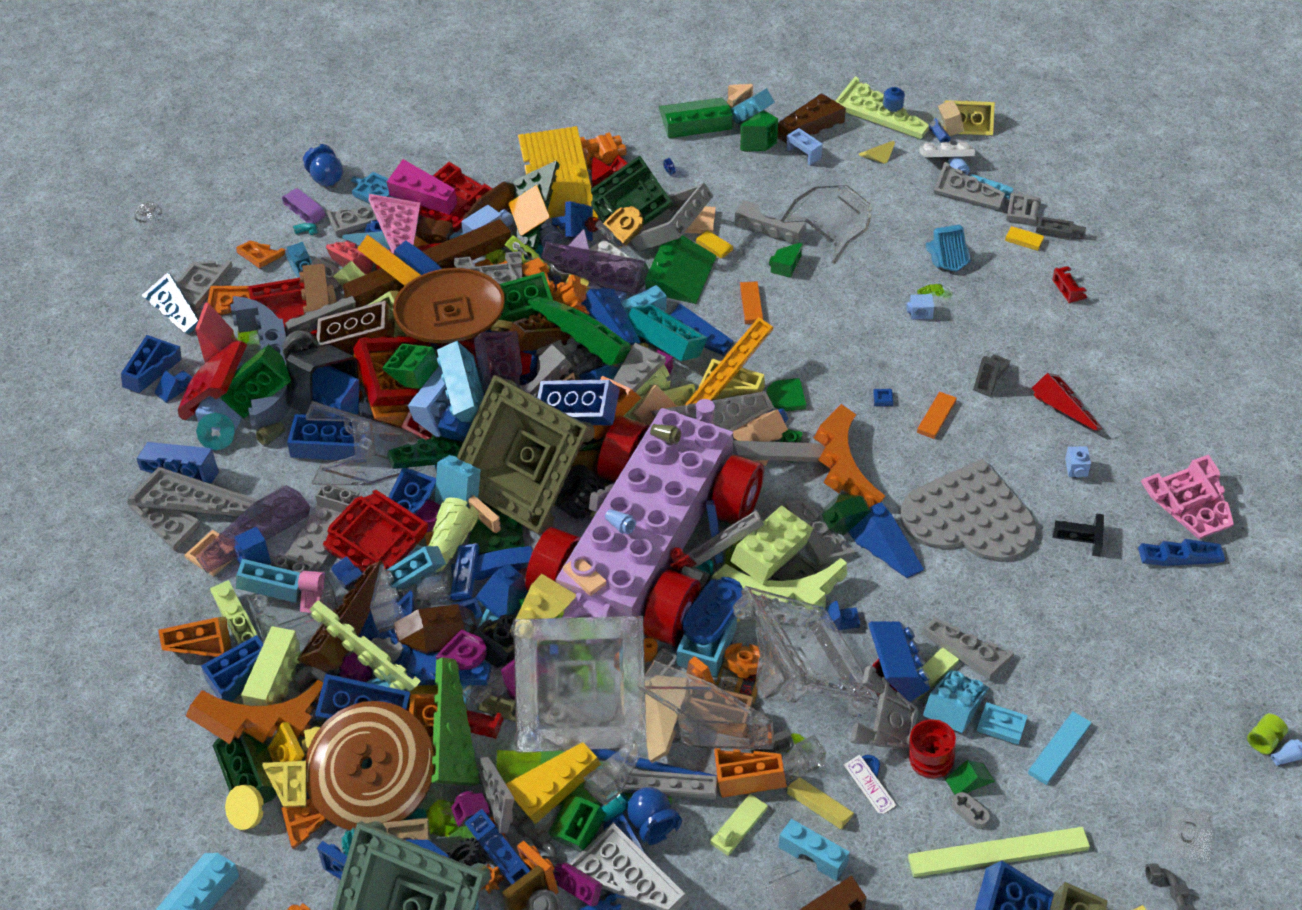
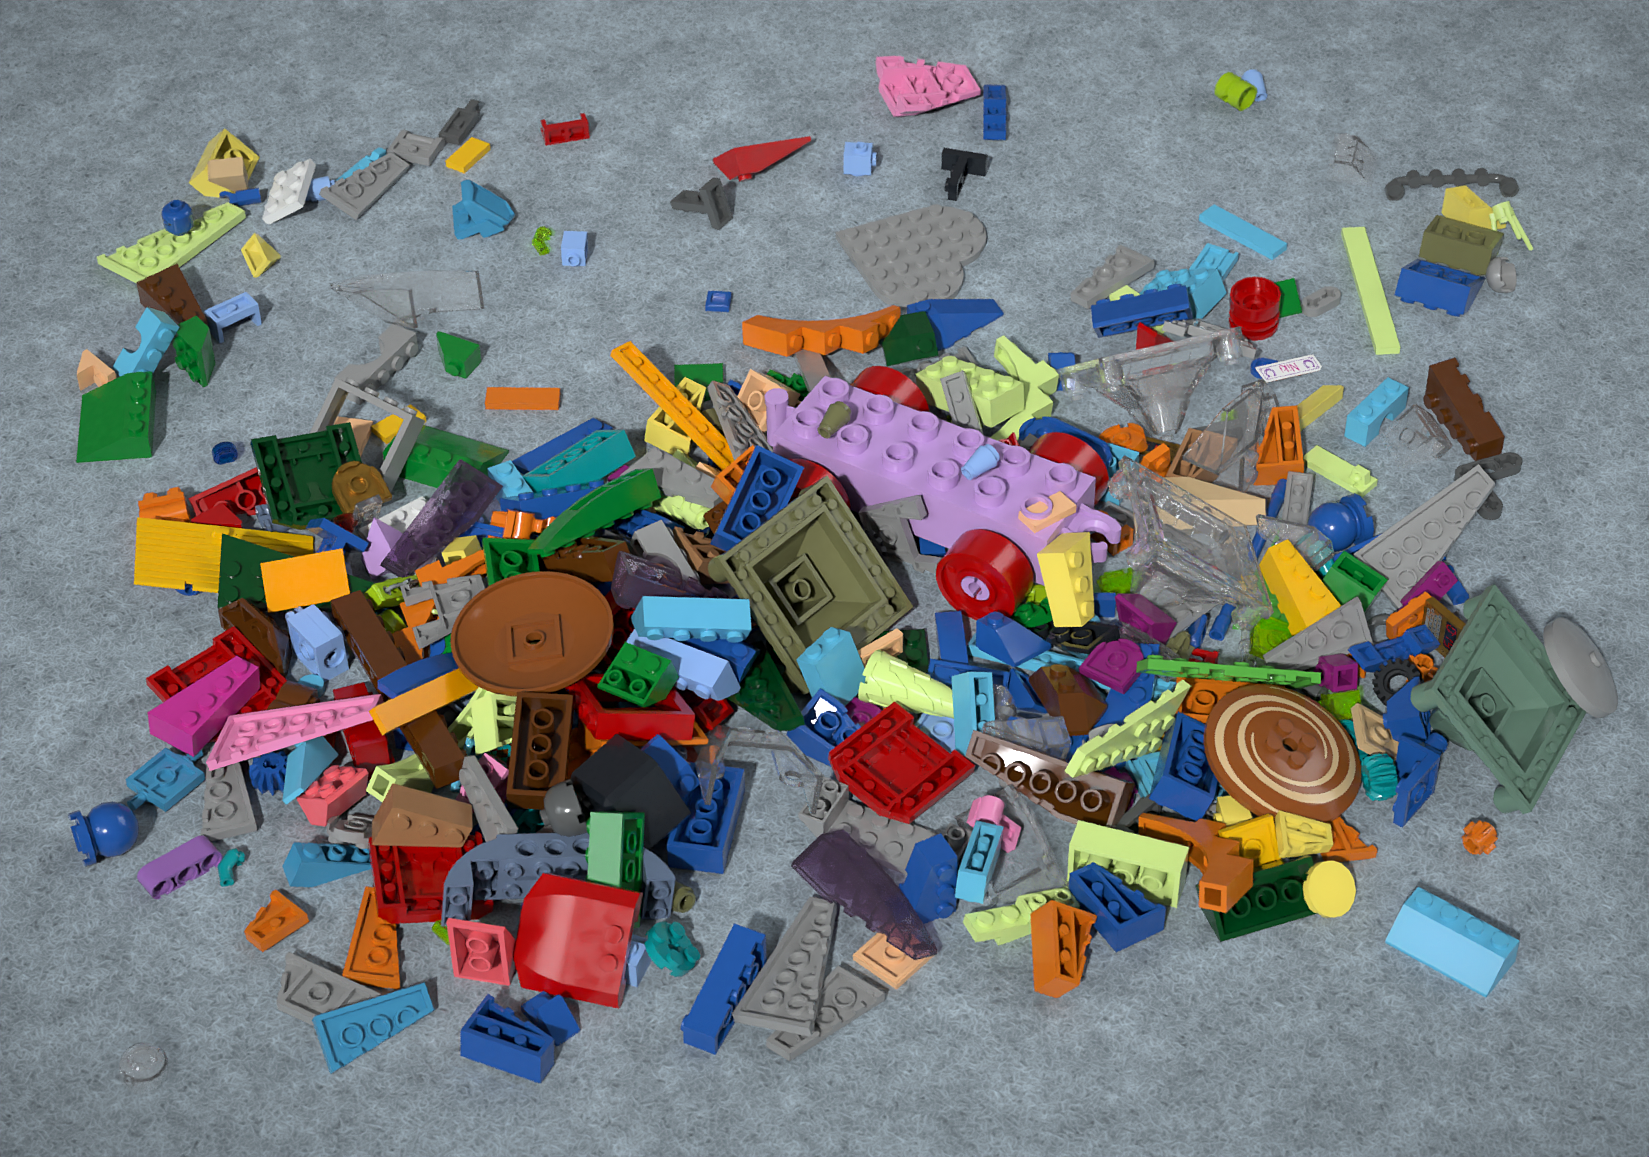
camera: 85 degrees left, 5 degrees down
blue slope [331,557,362,588] -> none
orange tile [917,391,957,439] -> none

